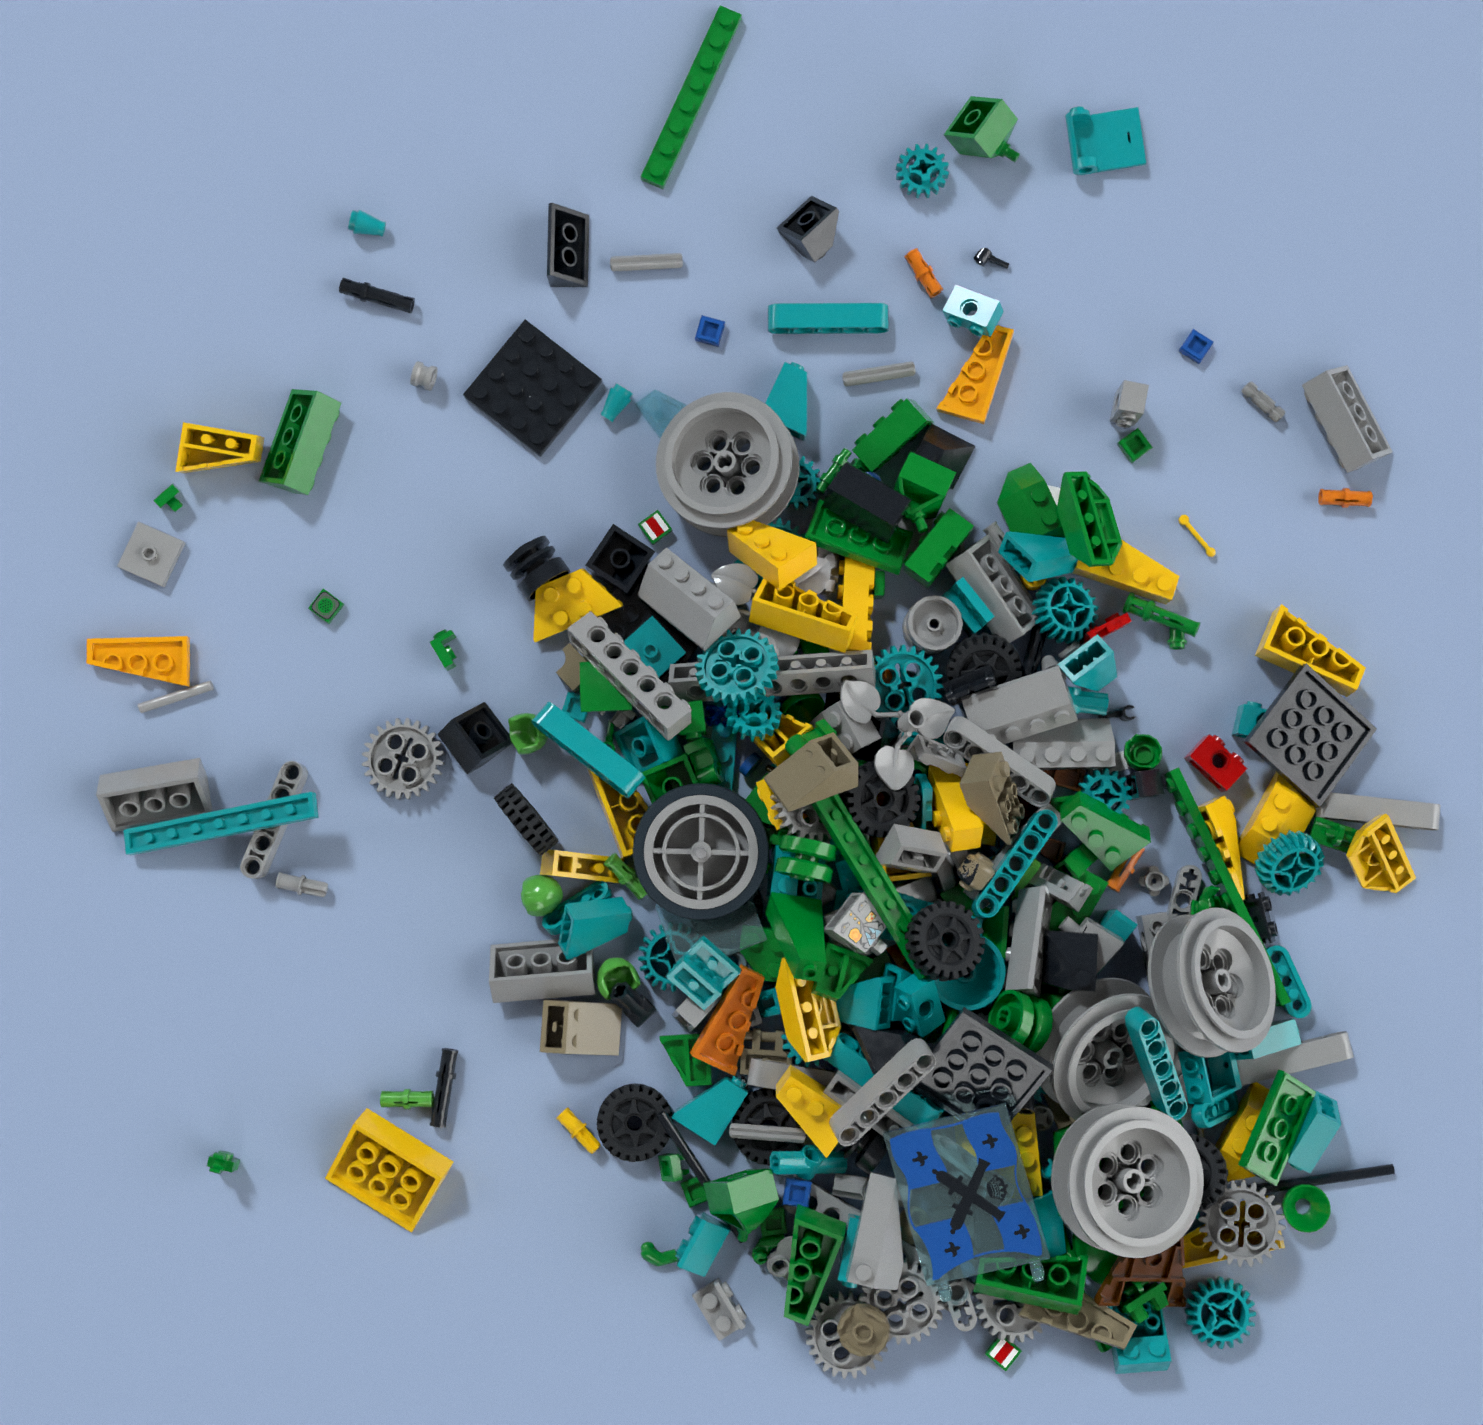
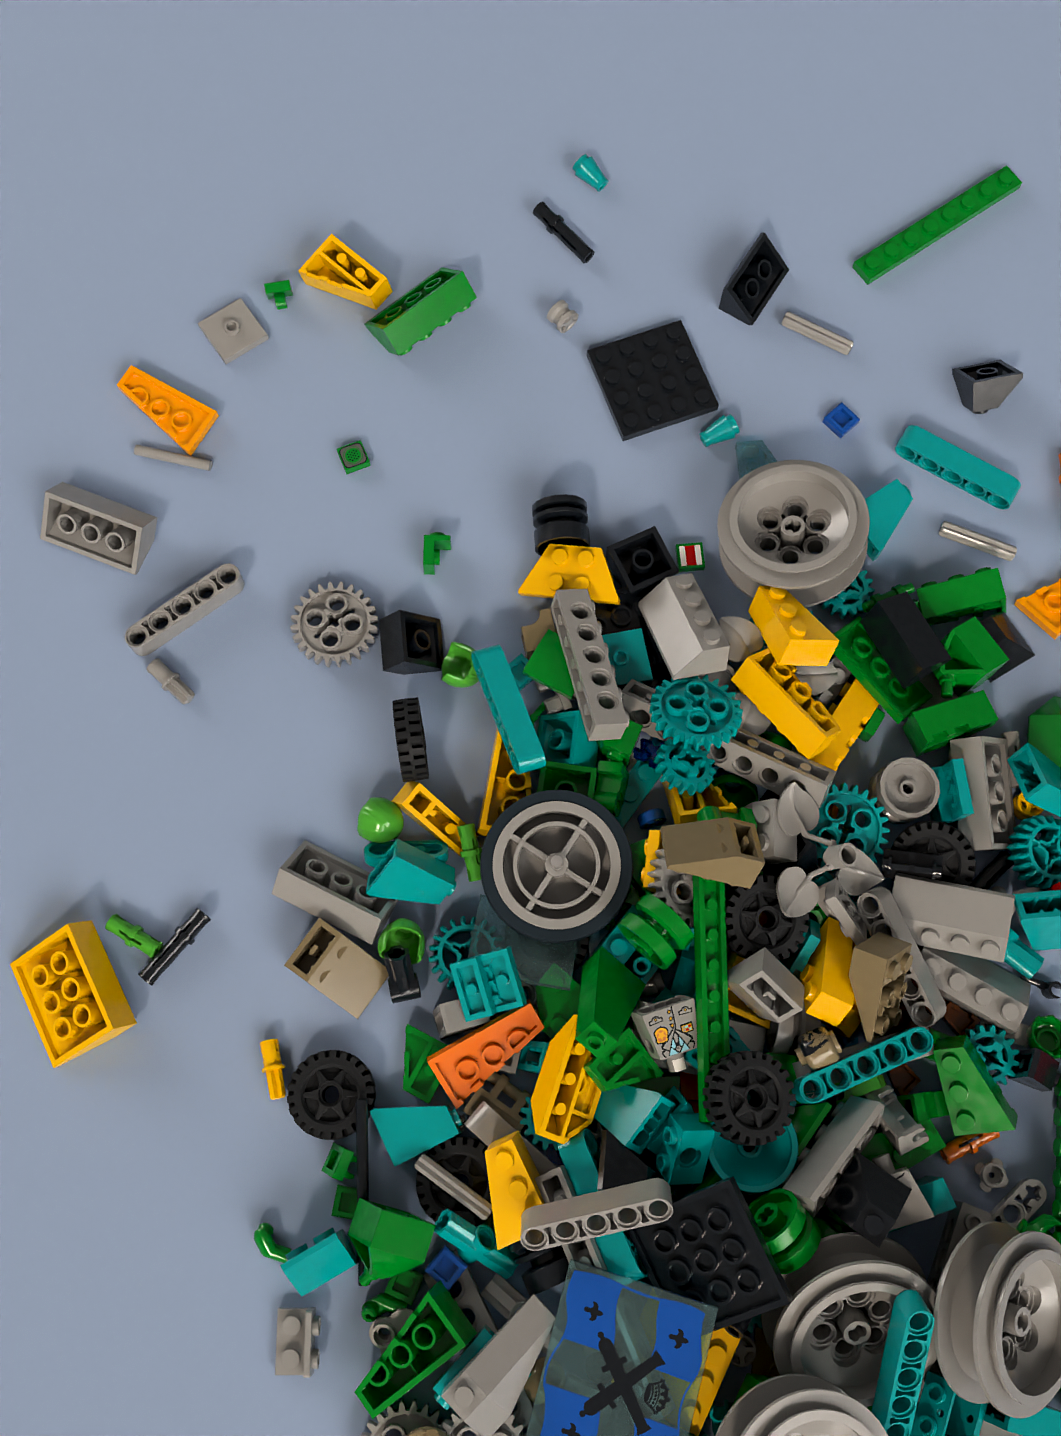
camera: 30 degrees right, 10 degrees down
teal plate [124,791,319,856] -> none

